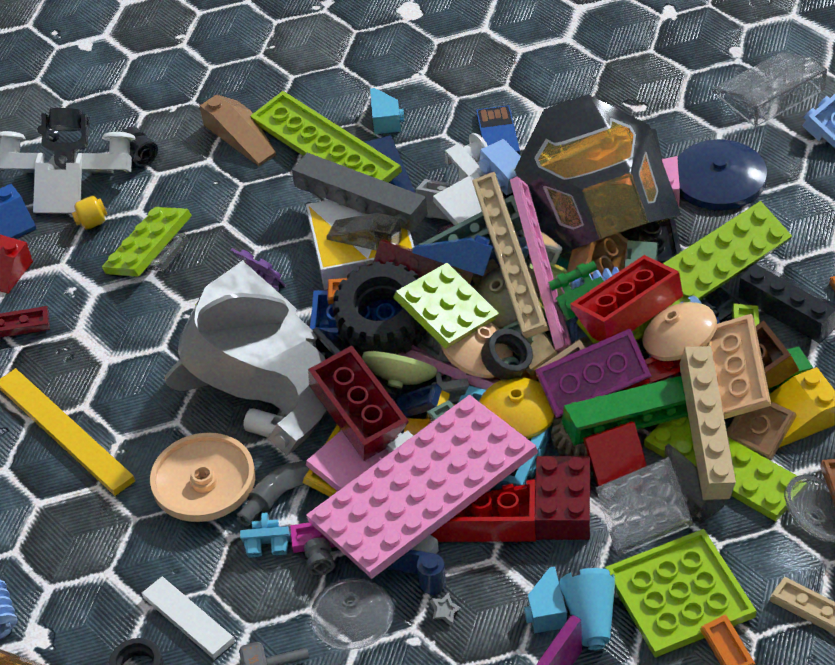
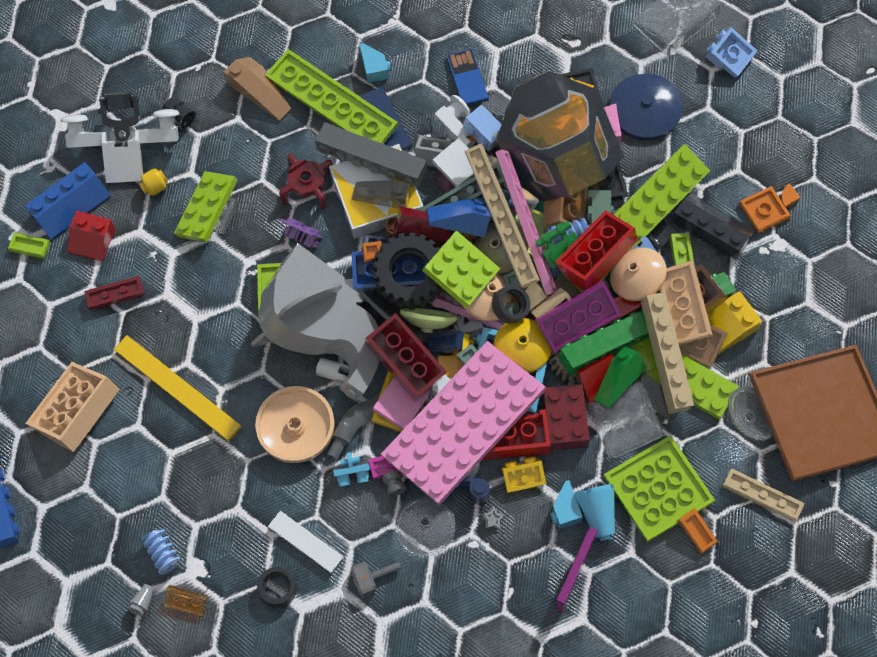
camera: 10 degrees left, 20 degrees up
none -> dark red plate [279,154,333,209]
none -> yellow bracket [501,456,546,493]
none -> green slope [594,346,647,408]

